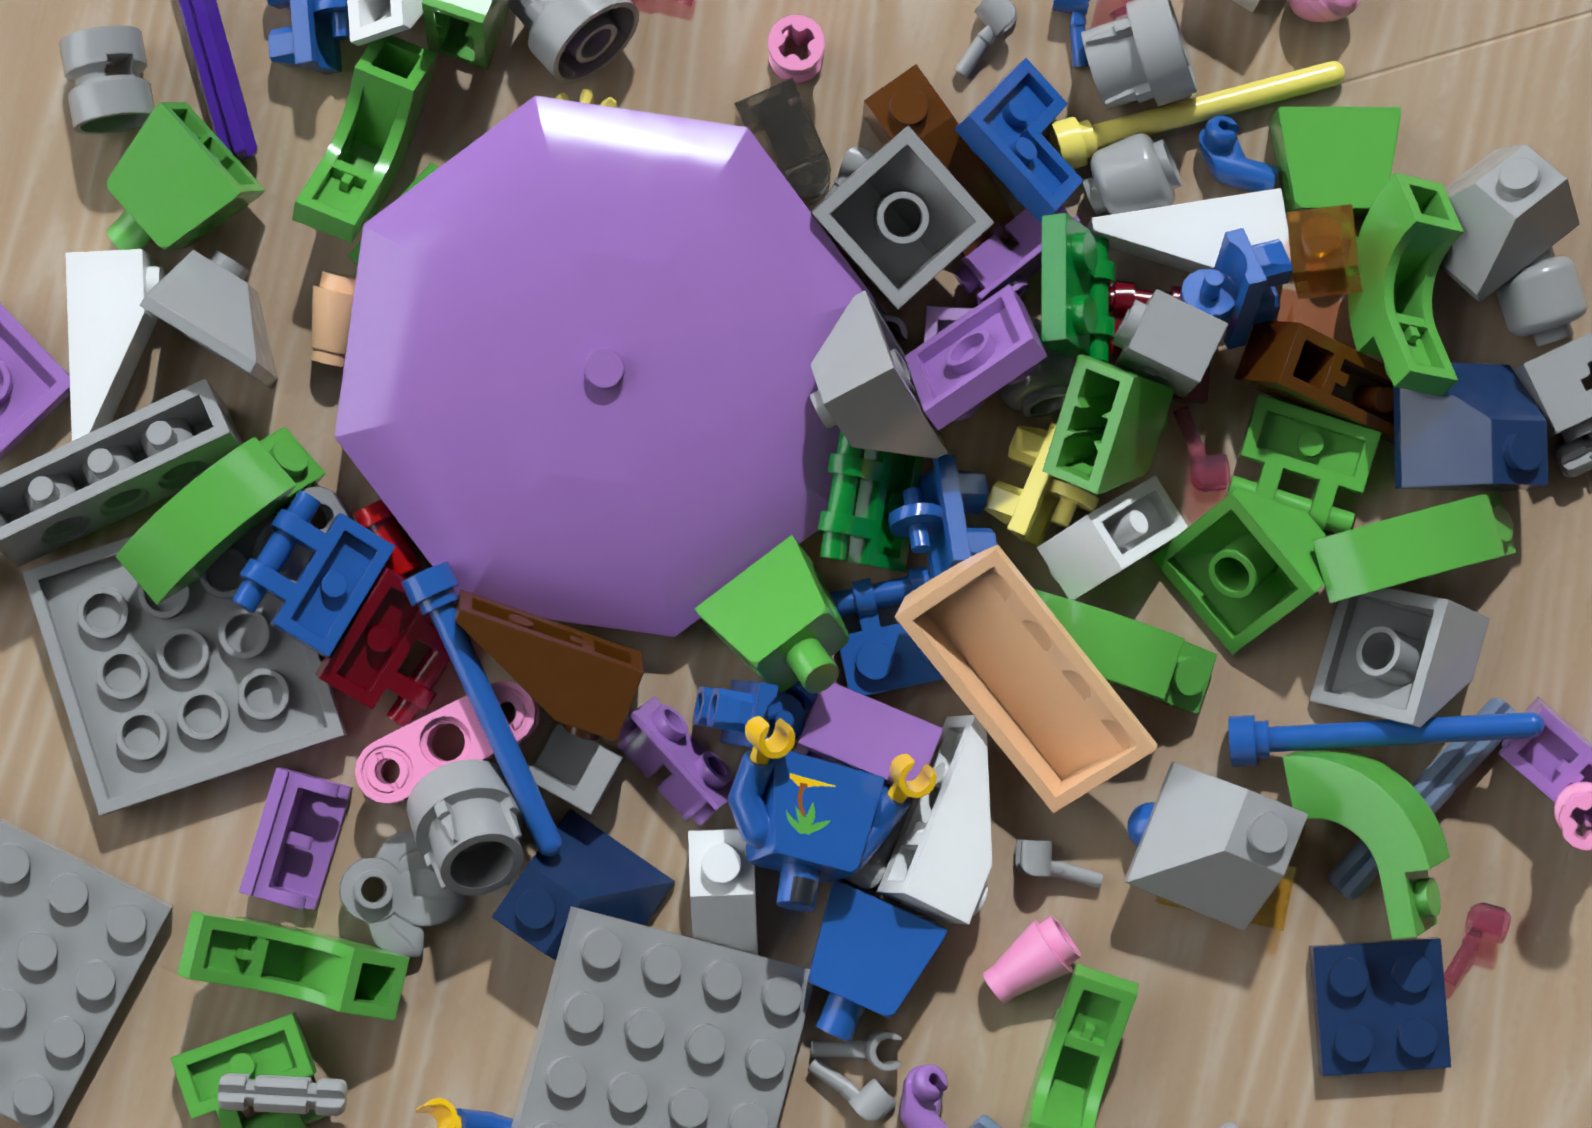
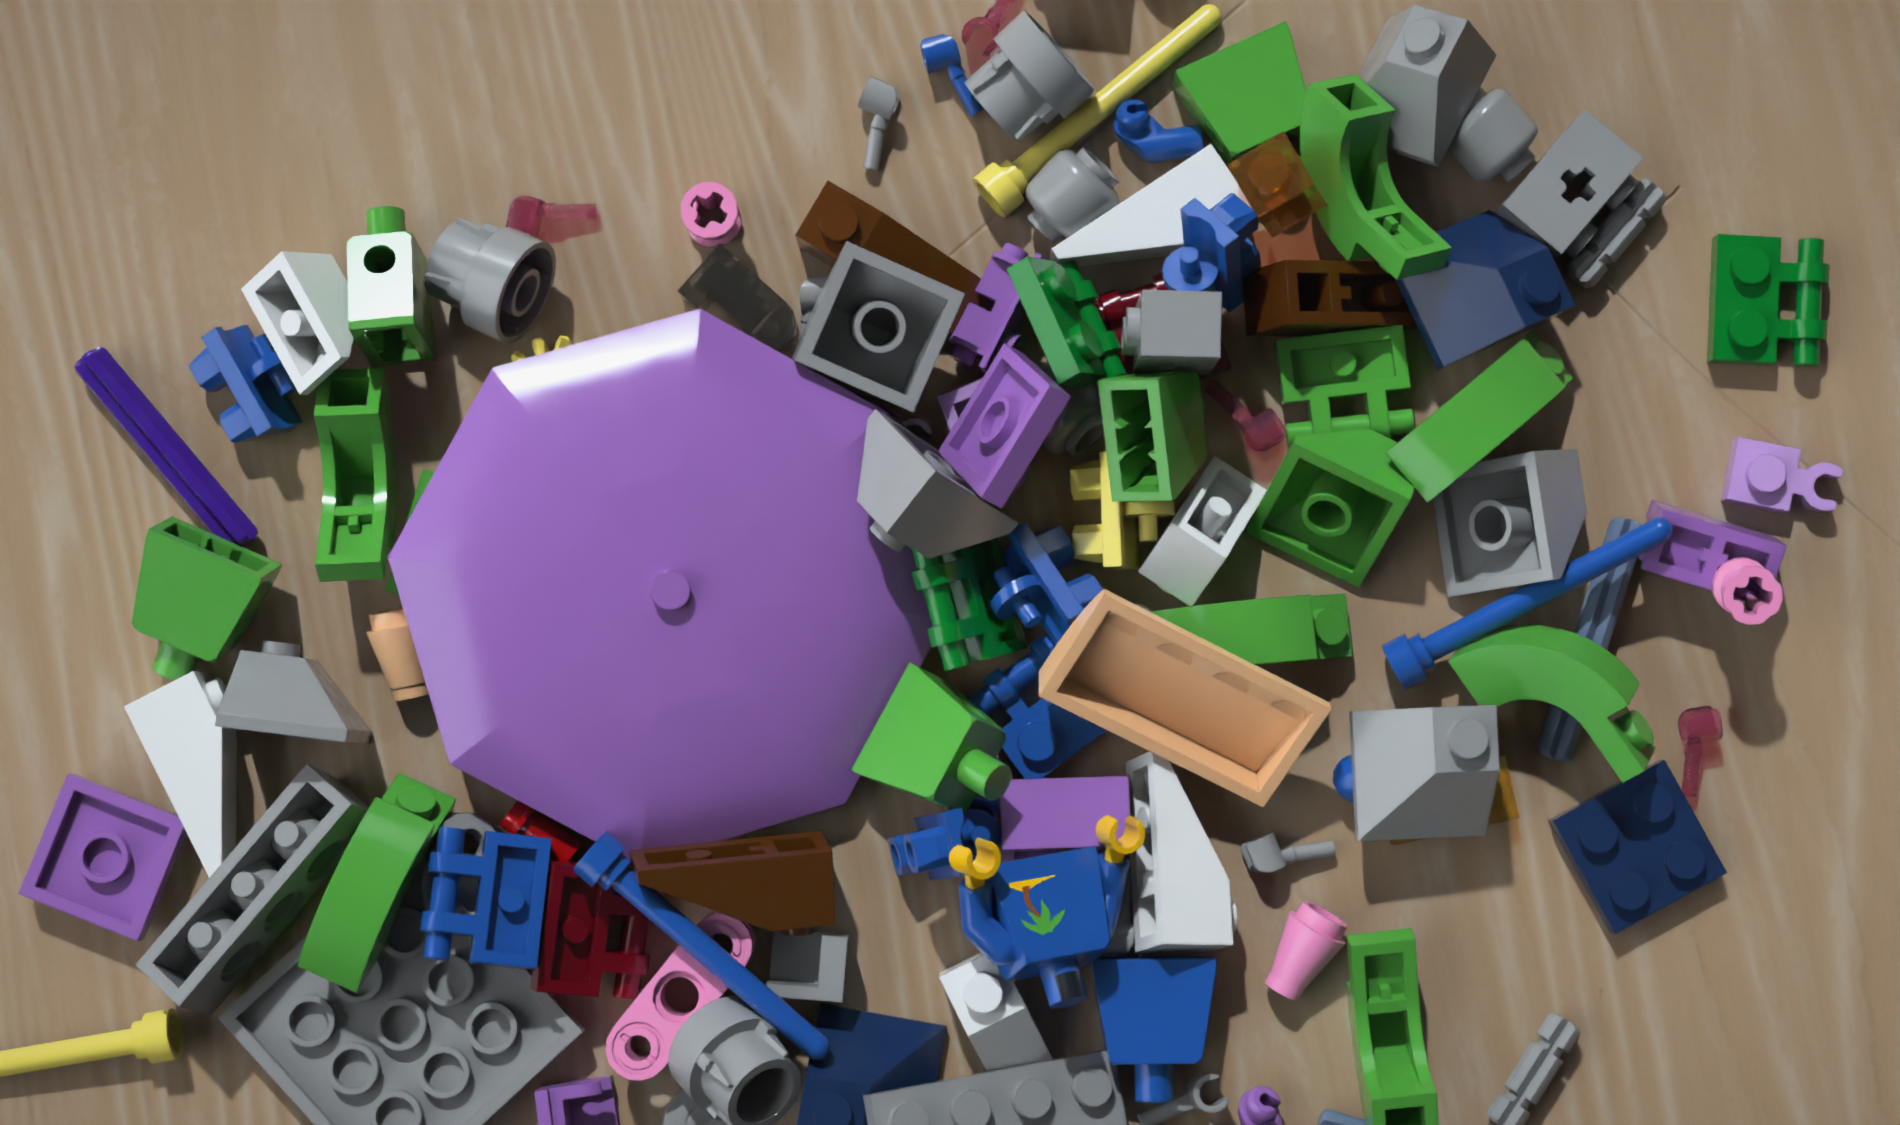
camera: 25 degrees left, 0 degrees up
light grey wheel [59,25,155,134] -> none
medium lavender hinge [618,696,733,827] -> none
blue plate [954,58,1084,224] -> none

